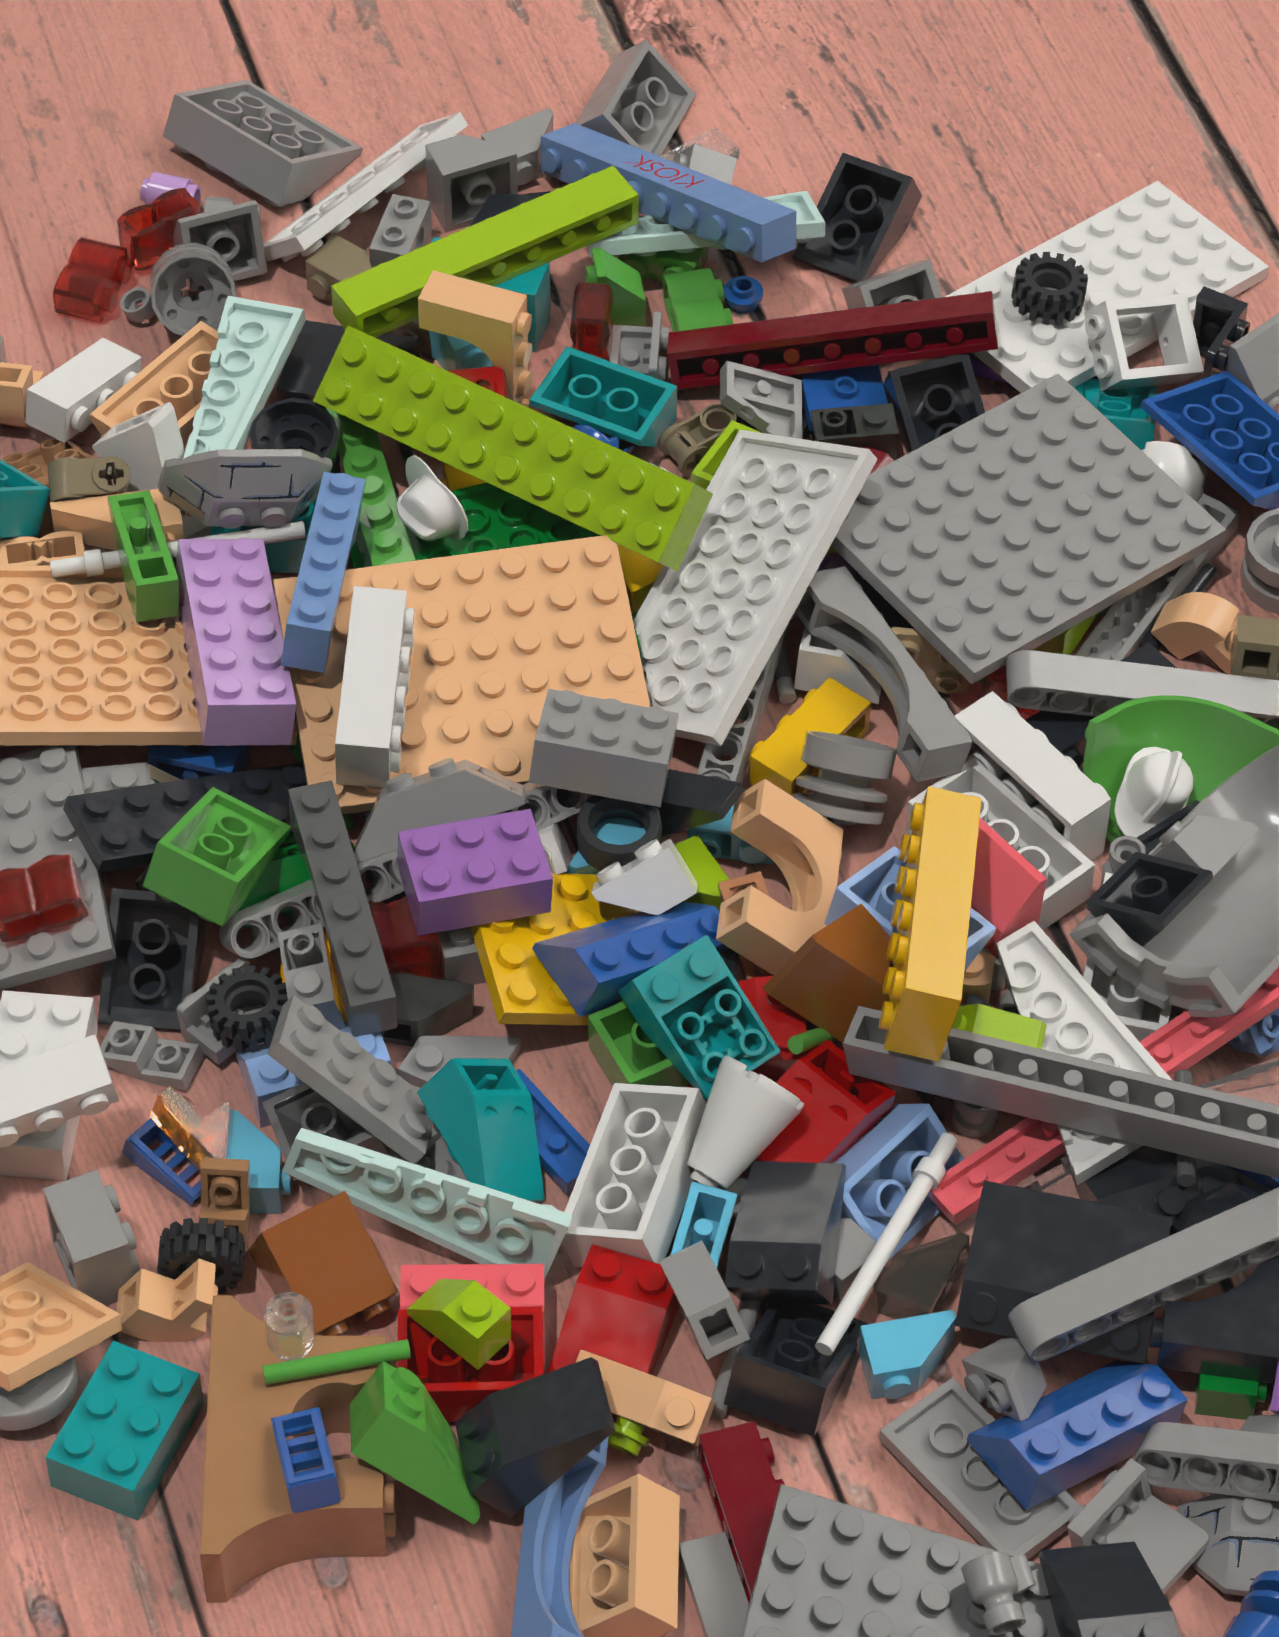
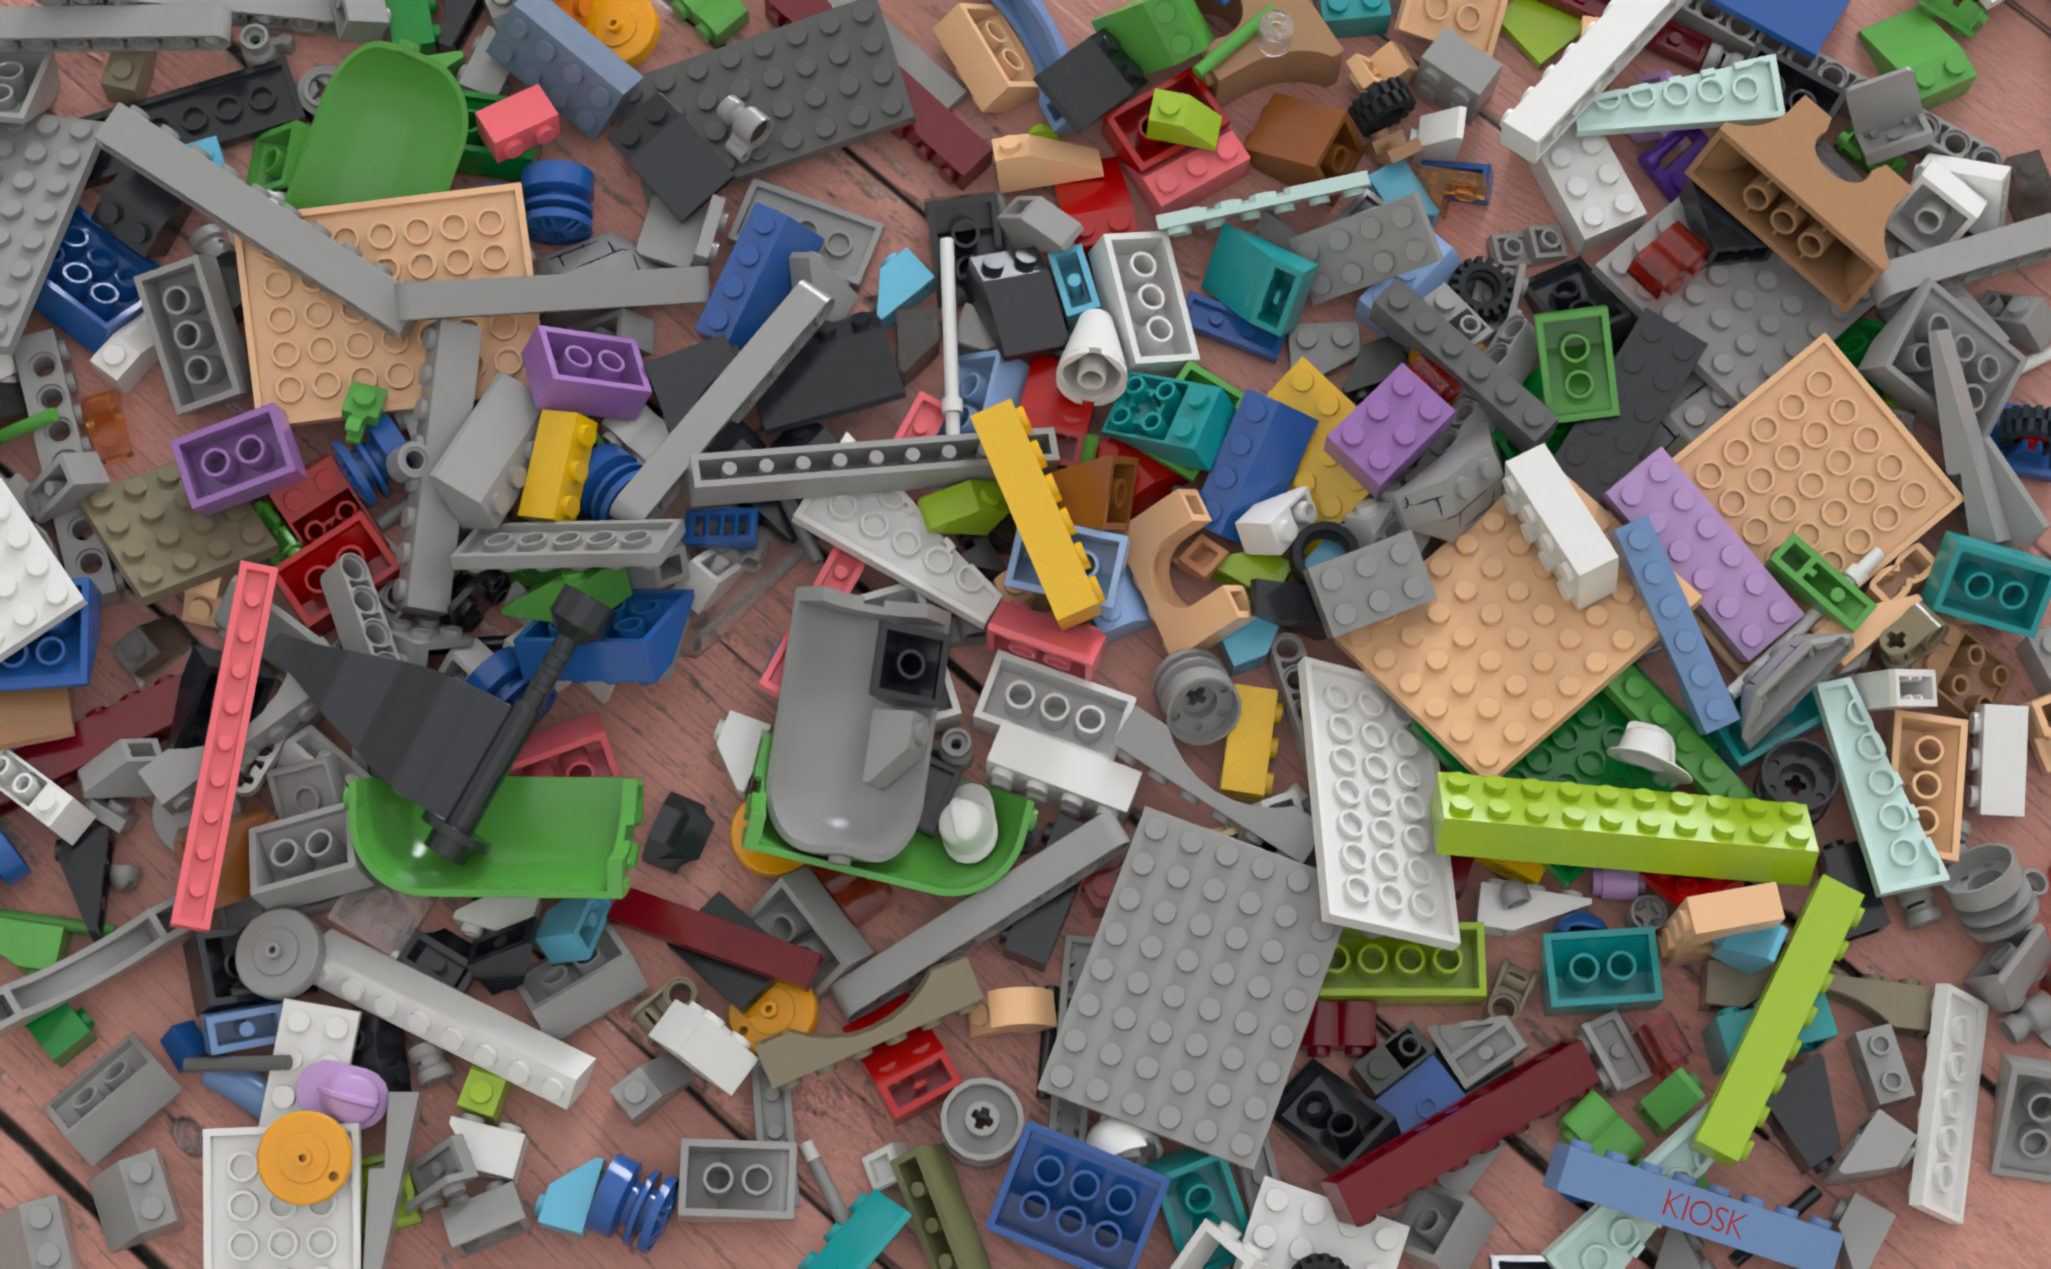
camera: 145 degrees right, 20 degrees up
none -> white slope [1408,106,1467,164]

